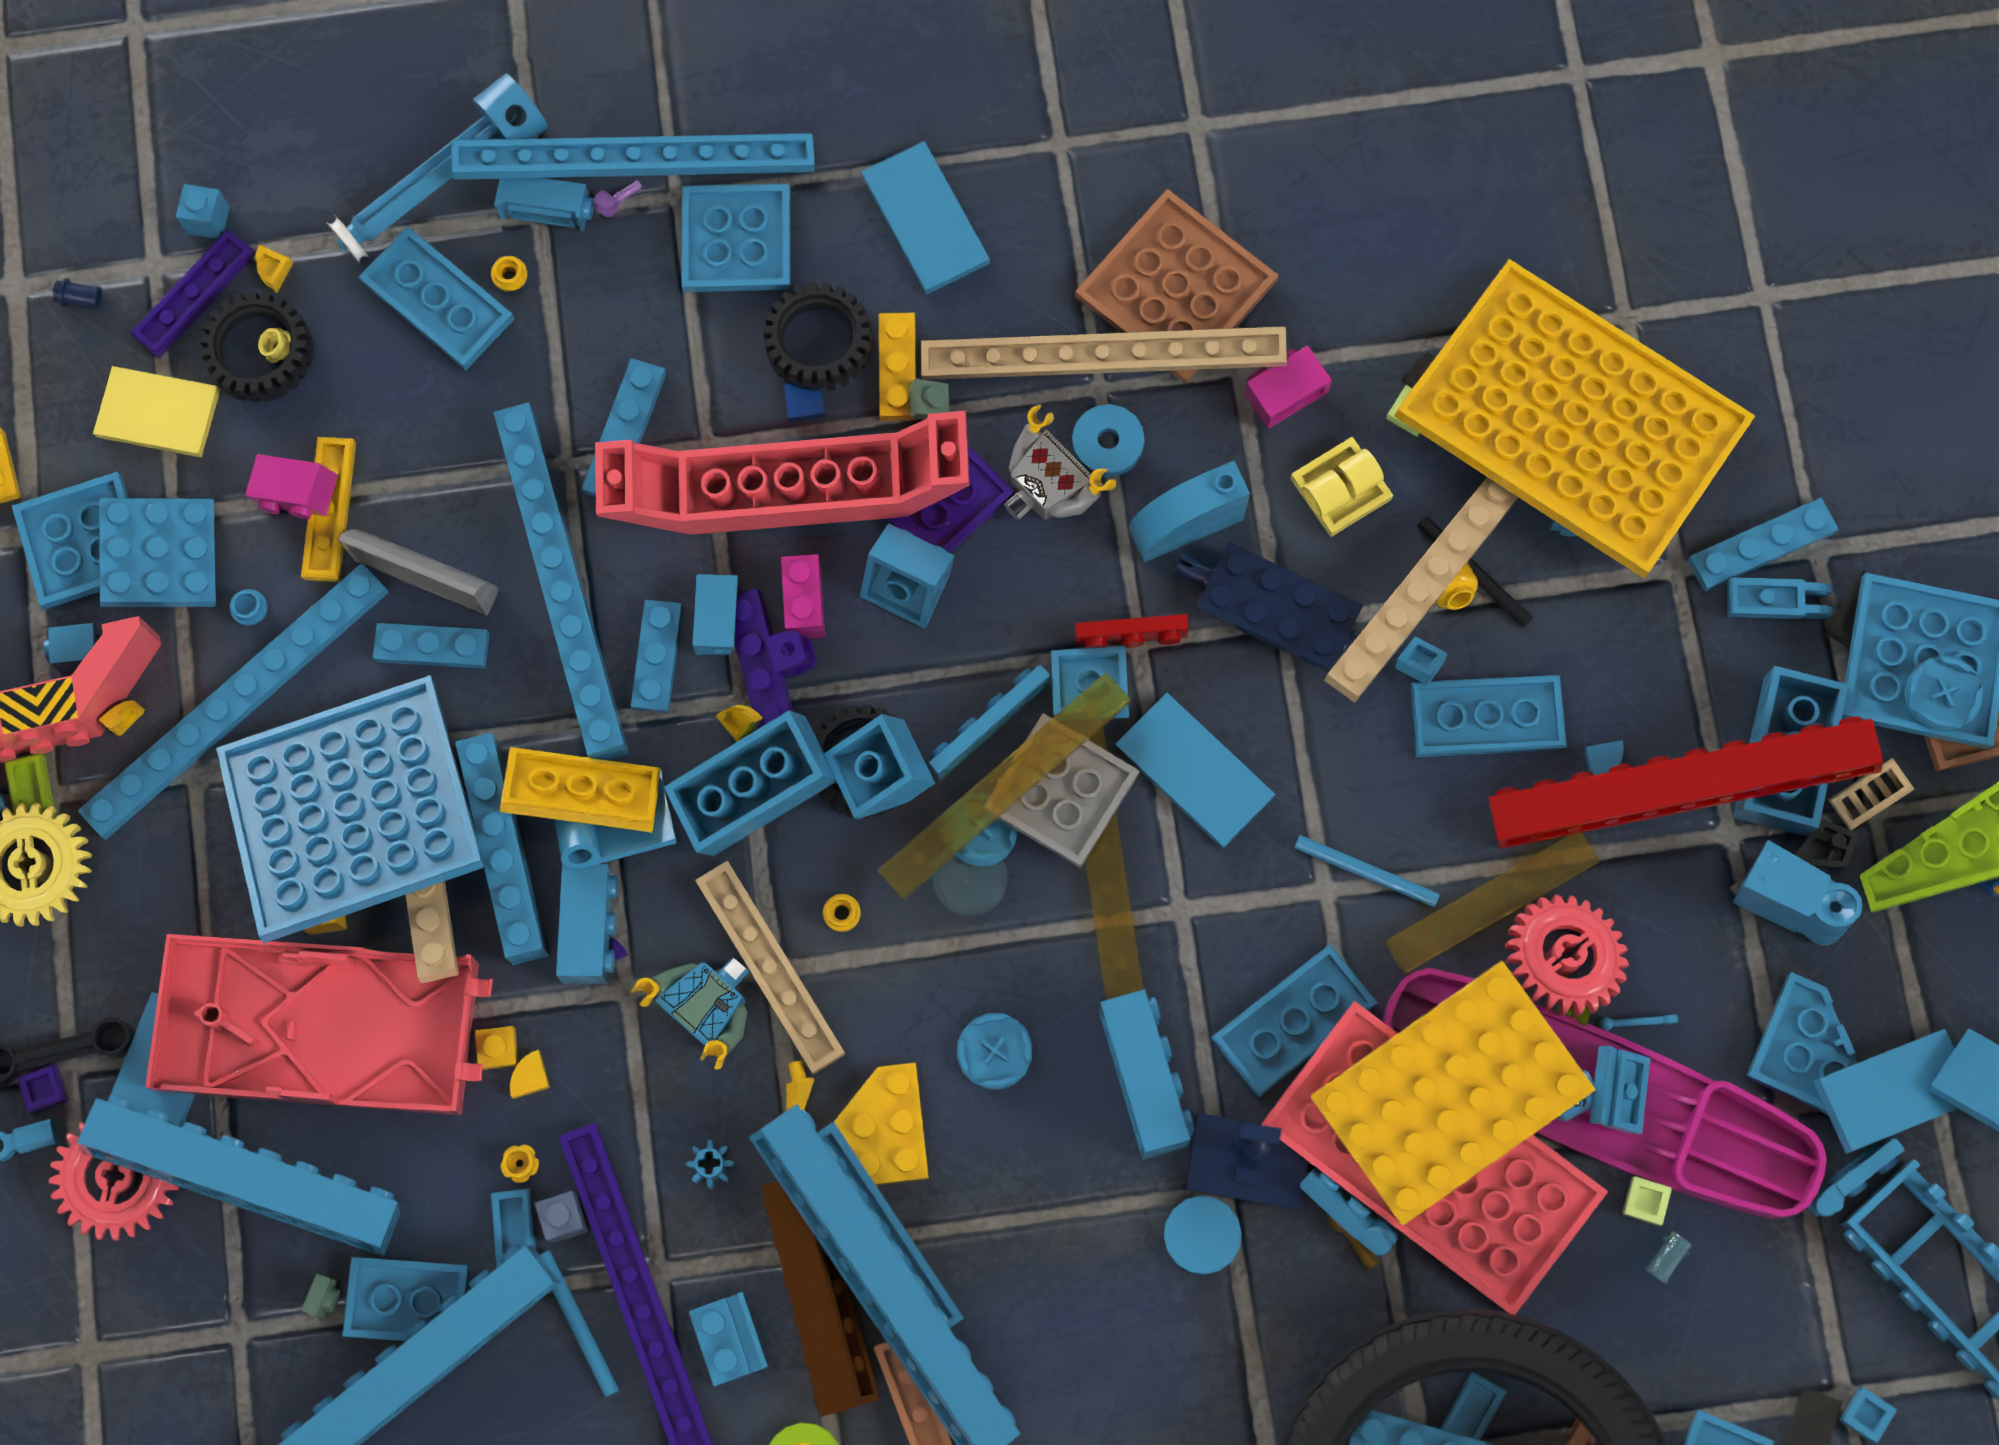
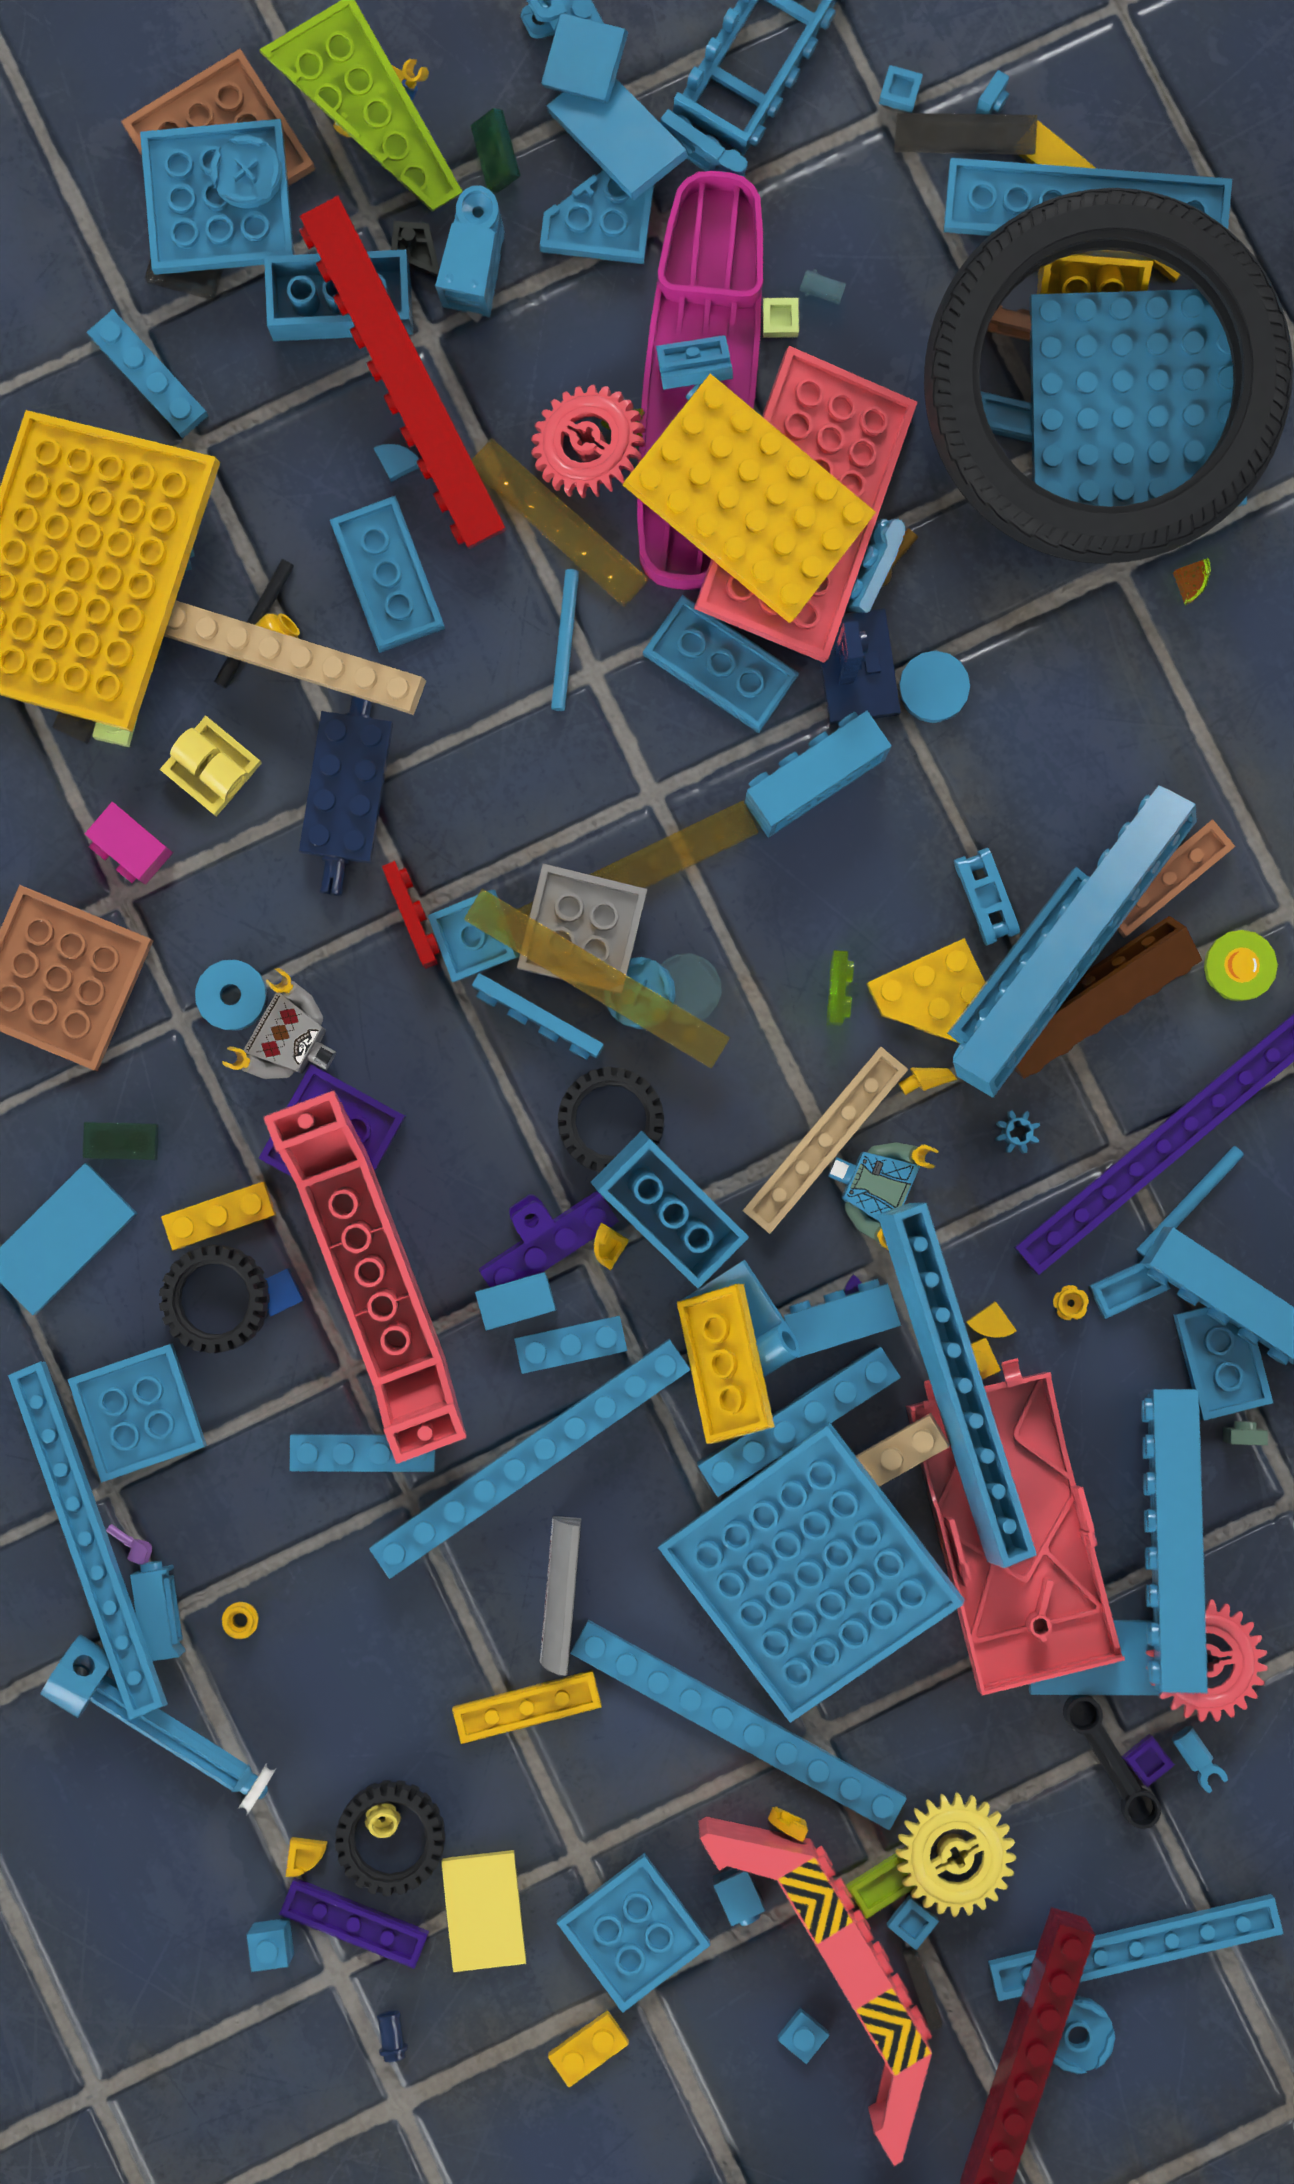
camera: 110 degrees left, 10 degrees up
dark azure plate [99,498,216,607] -> none
dark azure plate [229,589,268,626] -> none
dark pink brick [245,454,338,519] -> none
dark azure plate [358,226,515,370] -> none
dark azure plate [373,623,490,669] -> none
sand blue brick [535,1191,590,1244] -> none
dark azure plate [689,1292,769,1387] -> none
dark pink brick [781,554,825,639] -> none
yellow plate [823,894,861,932] -> none
dark azure slope [824,714,935,819] -> none
dark azure slope [859,523,955,629] -> none
sand green plate [910,379,949,420] -> none
tan plate [921,327,1287,380] -> none
dark azure tile [957,1013,1032,1090] -> none
dark azure tile [1115,693,1276,849] -> none
dark azure brick [1129,461,1250,563] -> none
dark azure plate [1395,636,1448,685] -> none
dark azure hinge [1598,1015,1679,1031] -> none
dark azure hinge [1727,577,1833,619] -> none
tan slope [1828,758,1915,830] -> none
none -> clear green plate [83,1122,159,1160]
none -> clear green plate [470,108,521,193]
none -> clear neon green plate [827,950,854,1026]
none -> dark azure brick [877,1203,1037,1568]
none -> dark azure plate [954,848,1020,946]

